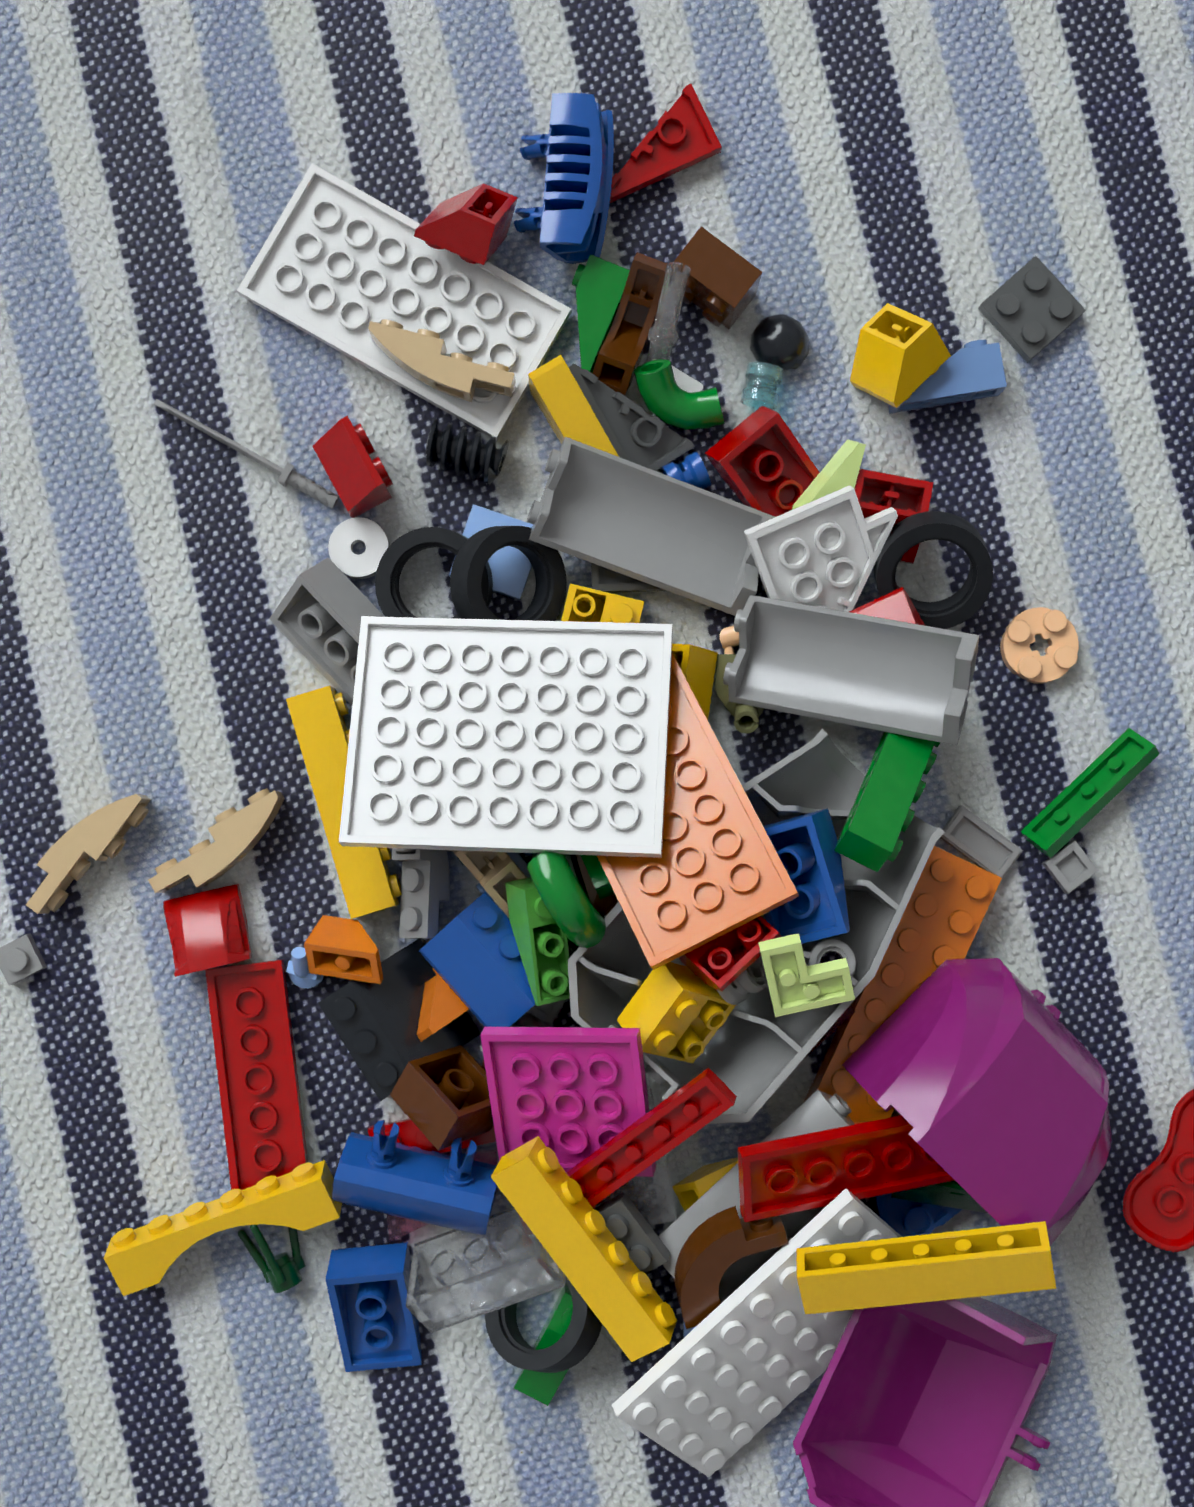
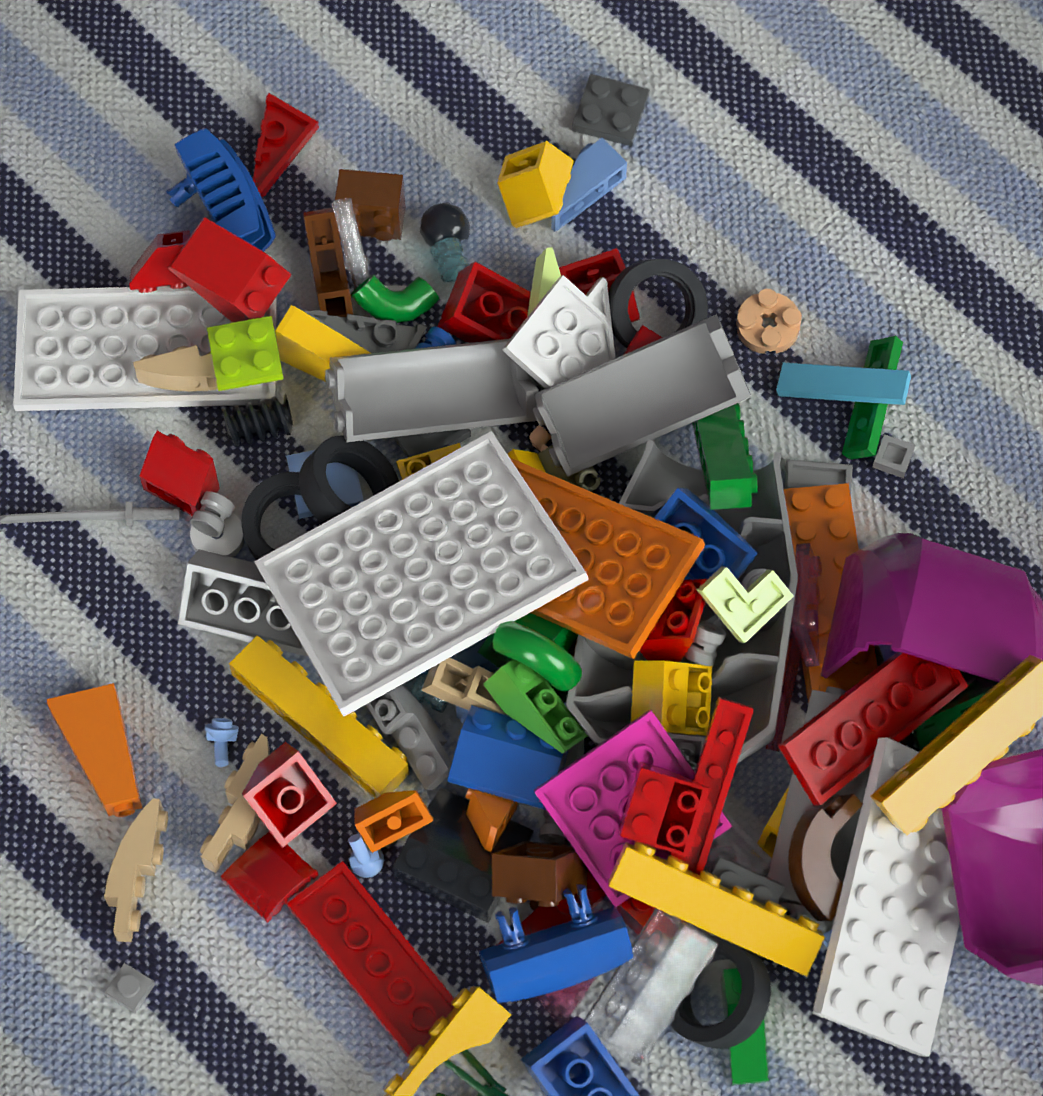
camera: 30 degrees left, 20 degrees down
green slope [572,254,630,373] -> none
none -> orange slope [46,683,143,817]
none -> red slope [168,217,291,323]
none -> light grey wheel [190,491,235,537]
none -> light blue plate [204,718,239,767]
none -> lime plate [207,316,284,391]
none -> red slope [242,742,337,848]
none -> red slope [619,762,710,857]
none -> medium azure tile [776,363,911,405]
none -> clear pink wing [791,543,822,667]

